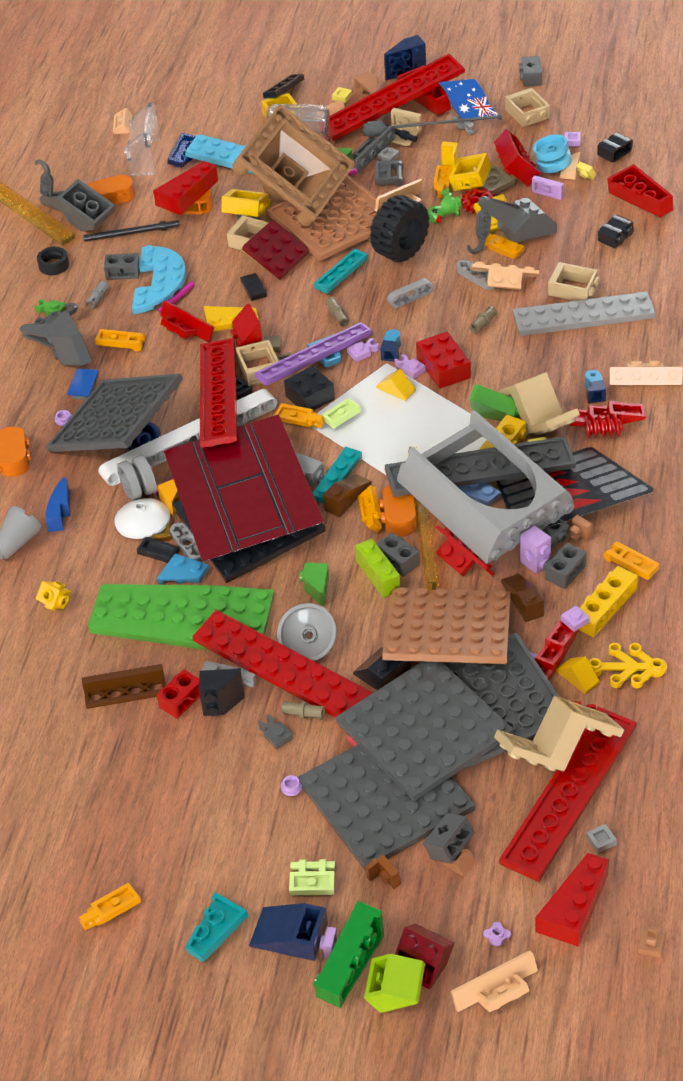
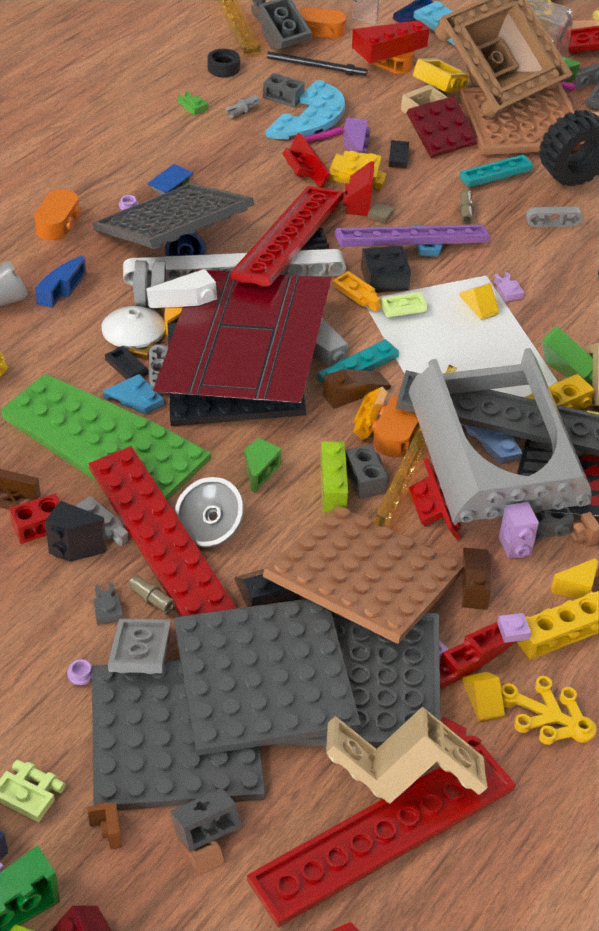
camera: 20 degrees right, 0 degrees up
dark grey slope [20,303,92,366] -> none
light orange plate [95,329,146,352] -> none
tan window [236,340,278,387] -> none
lavender plate [347,338,380,362] -> none
dark blue leg [380,329,401,362] -> none
red brick [416,331,471,389] -> none
dark grey brick [544,543,587,589] -> none
light grey plate [586,824,617,854] -> none
none -> light grey plate [108,619,171,674]
none -> white slope [146,269,217,308]
none -> yellow plate [338,151,382,184]
none -> medium lavender slope [343,118,371,154]
none -> yellow slope [550,558,598,600]

